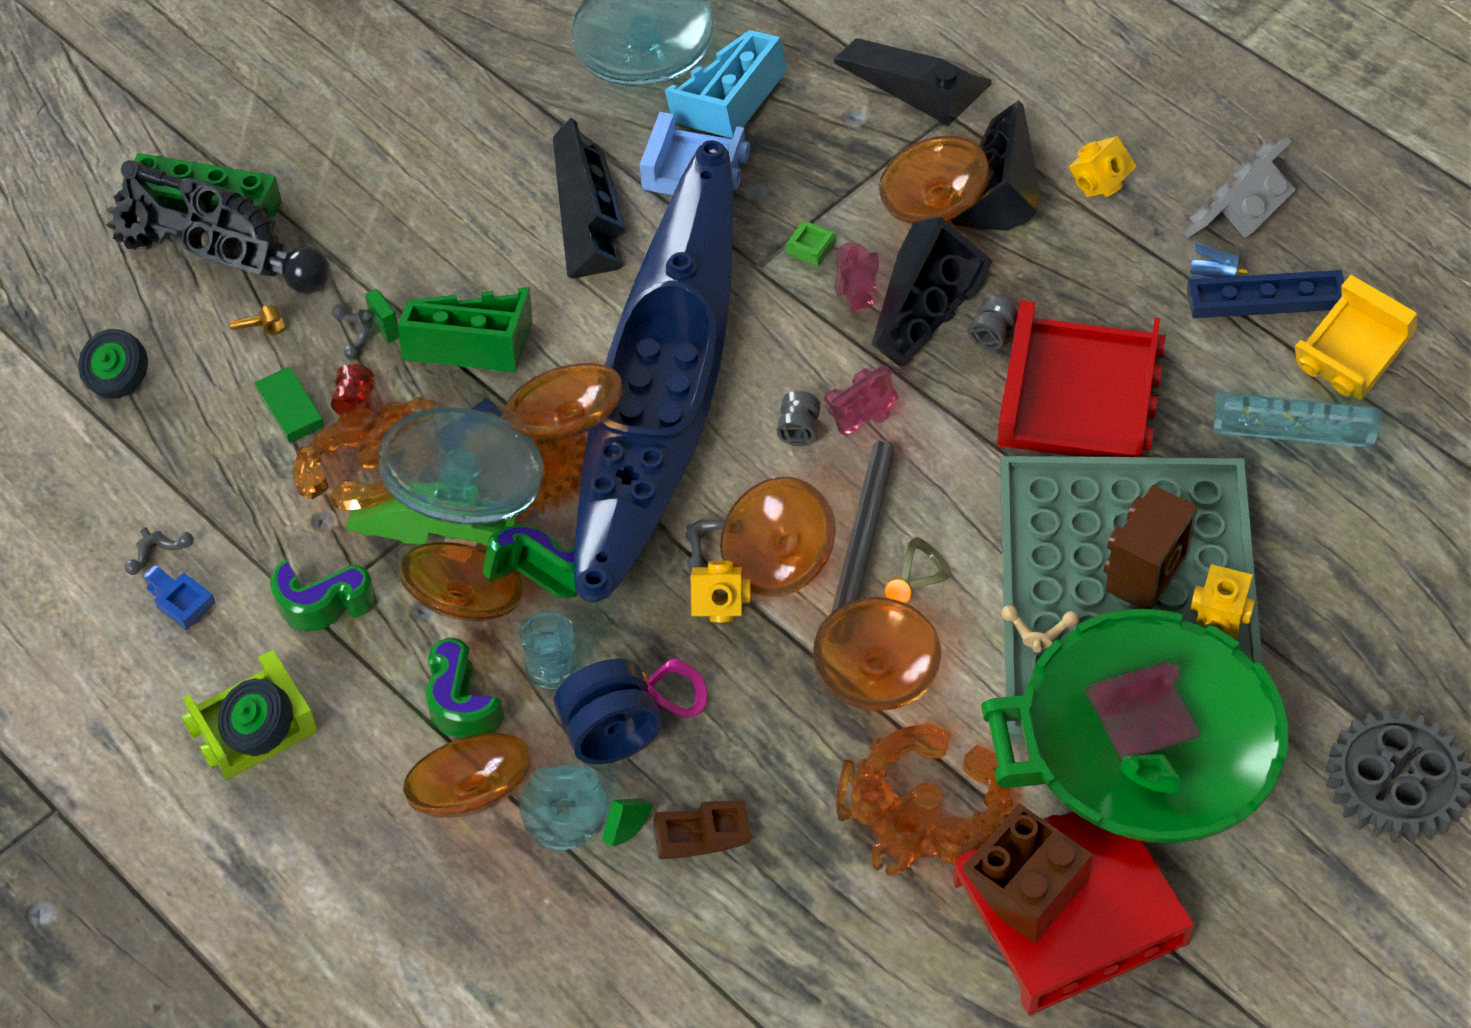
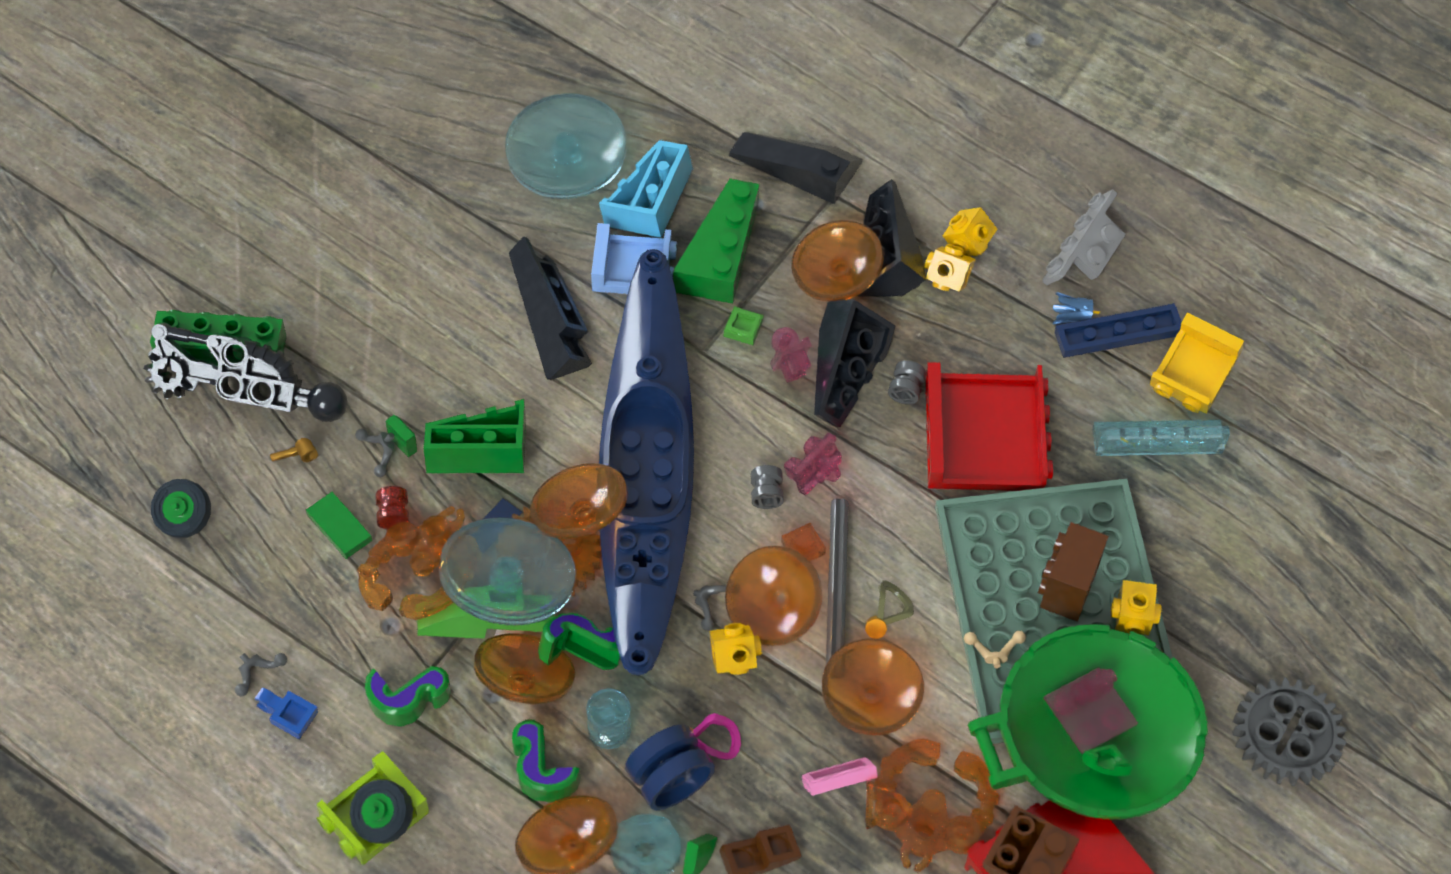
camera: 15 degrees left, 5 degrees up
none -> green wedge [673,179,760,304]
none -> clear orange plate [781,523,826,567]
none -> bright pink tile [802,757,878,796]
none -> yellow brick [924,244,976,292]

